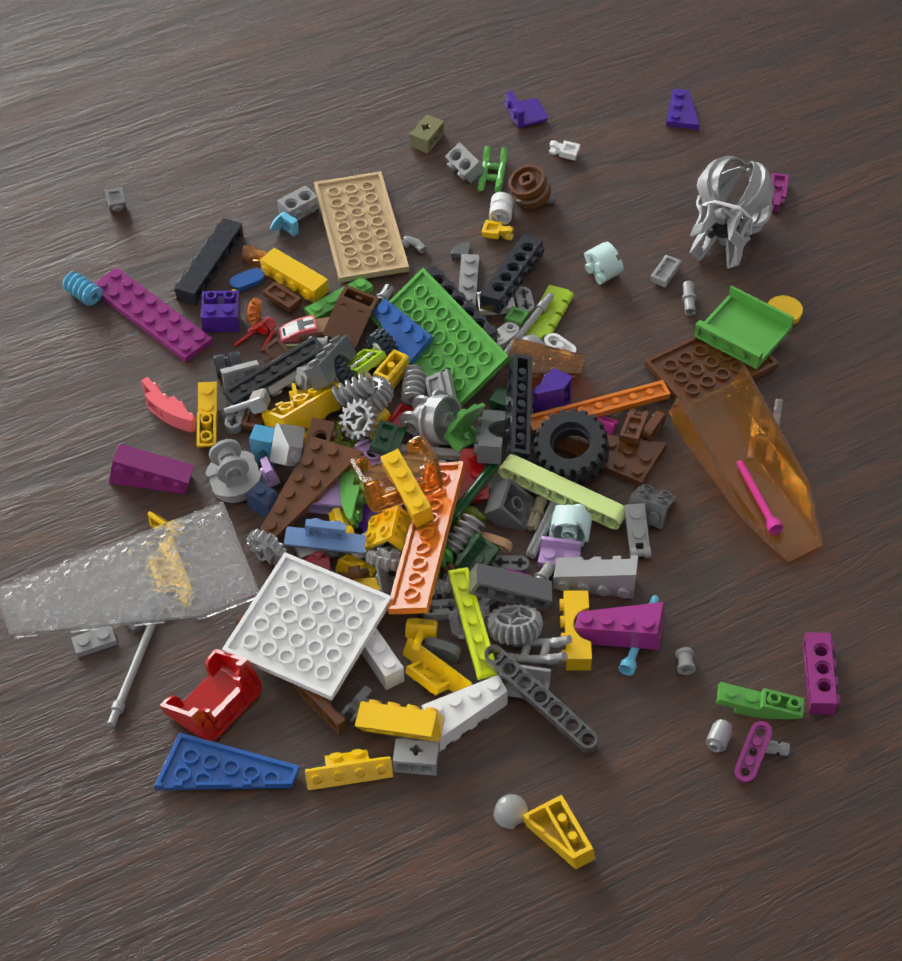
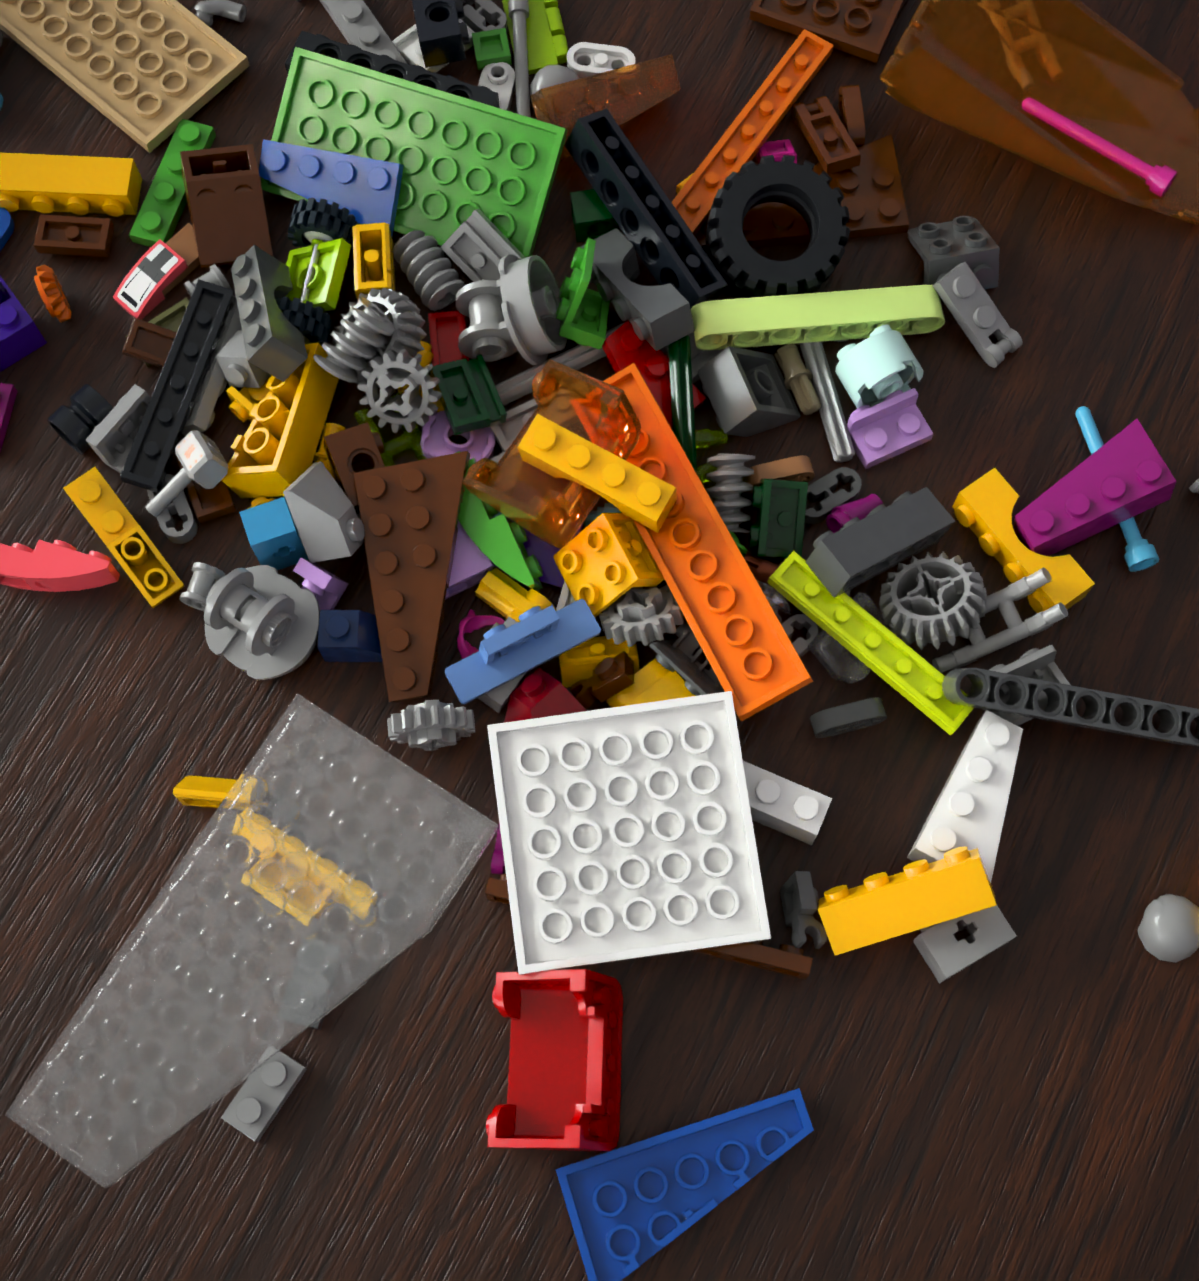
camera: 35 degrees left, 20 degrees up
light grey bar [107,621,156,727] -> none
magenta wedge [109,443,194,494] -> none
red plant [234,316,277,352] -> none
yellow bracket [305,749,393,790] -> none
light grey pin [376,284,394,305] -> none
yellow bracket [403,638,472,696] -> none
yellow piece [405,618,438,651] -> none
dark purple slope [532,368,573,414] -> none
light grey pin [534,562,555,581] -> none
light grey wedge [553,555,638,599] -> none

